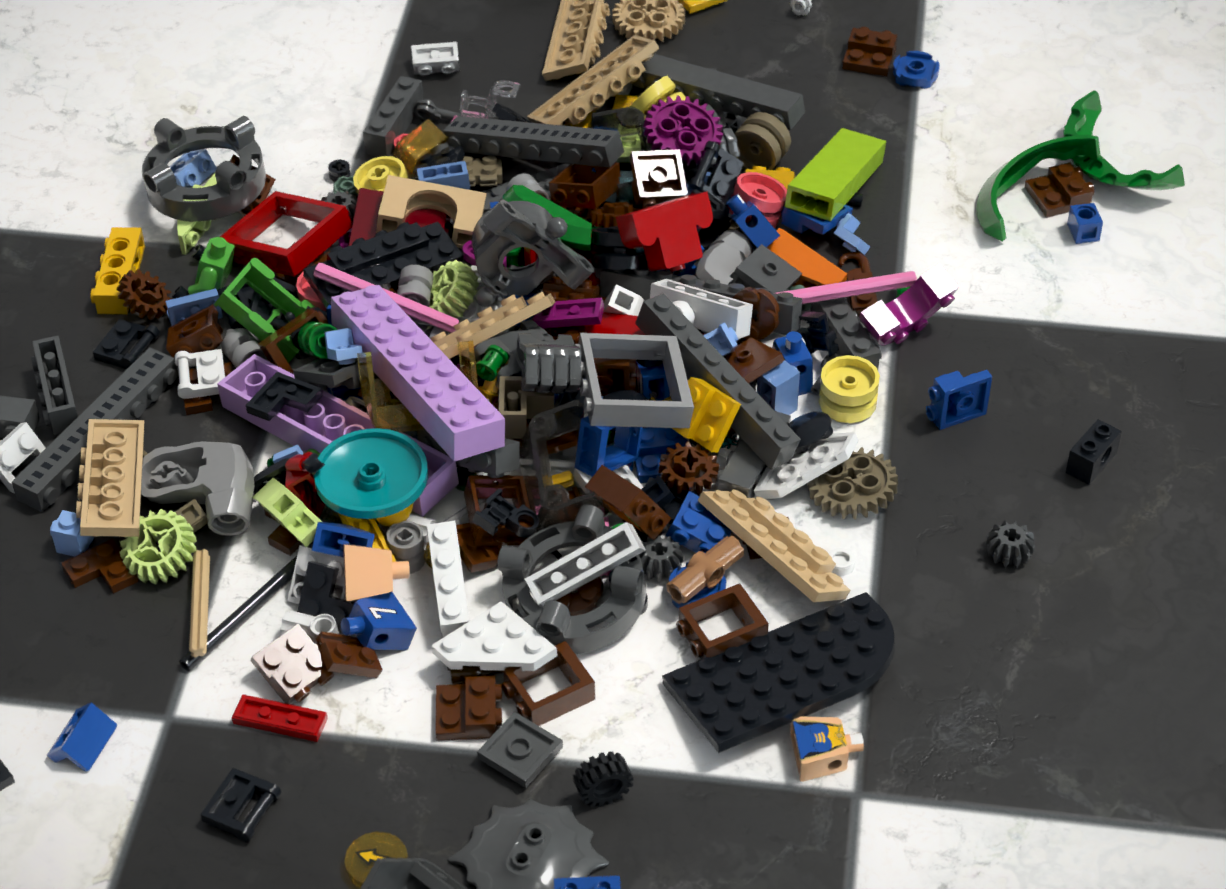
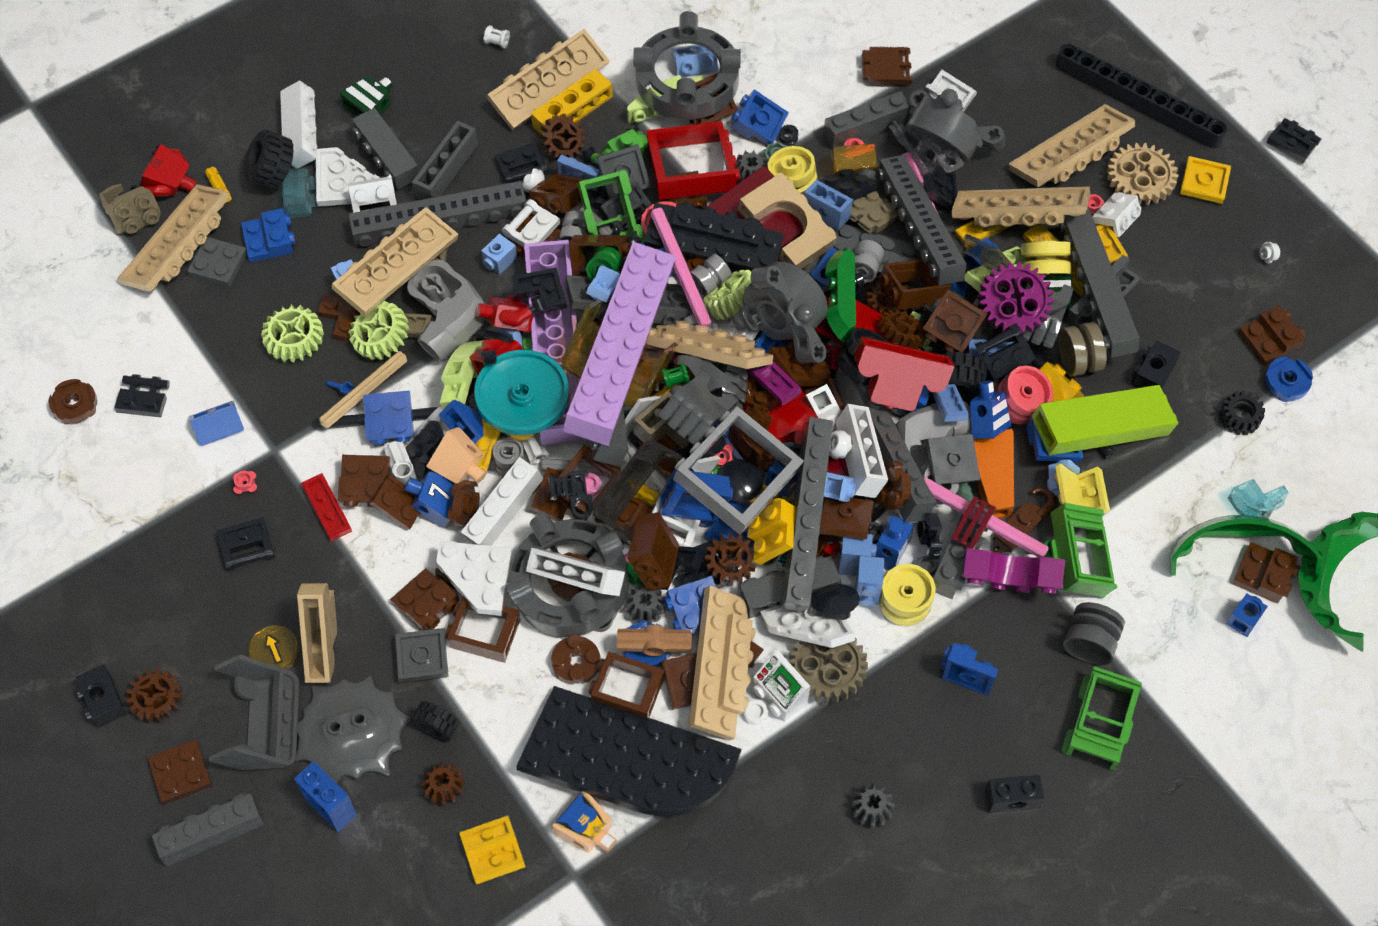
camera: 45 degrees right, 15 degrees up
none -> coral plate [233,471,257,494]
none -> yellowish green gear [261,304,324,363]
none -> tan brick [297,583,337,683]
none -> blue hand [327,380,355,396]
none -> blue plate [363,390,415,445]
none -> reddish brown gear [421,761,465,806]
none -> reddish brown plate [448,480,480,528]
none -> yellow slope [459,816,525,885]
none -> red torso [476,286,546,332]
none -> light blue brick [481,234,517,275]
none -> tan plate [486,28,610,131]
none -> white plate [522,169,545,193]
none -> reddish brown plate [551,634,601,685]
none -> dark grey plate [596,144,651,199]
none -> reddish brown plate [661,653,697,710]
none -> blue plate [731,89,789,145]
none -> white slope [753,650,810,722]
none -> medium blue brick [855,556,884,606]
none -> reddish brown plate [862,47,912,85]
none -> dark grey piece [905,88,1006,164]
none -> medium blue plate [932,384,969,422]
none -> dark red tile [951,496,996,549]
none -> bright green piece [1050,503,1118,598]
none -> light yellow bracket [1054,464,1110,514]
none -> bright green piece [1062,666,1142,771]
none -> dark grey wheel [1063,602,1125,665]
none -> white bracket [1092,192,1141,237]
none -> black brick [1133,340,1181,389]
none -> black tyre [1219,391,1265,436]
none -> clear light blue brick [1228,479,1289,518]

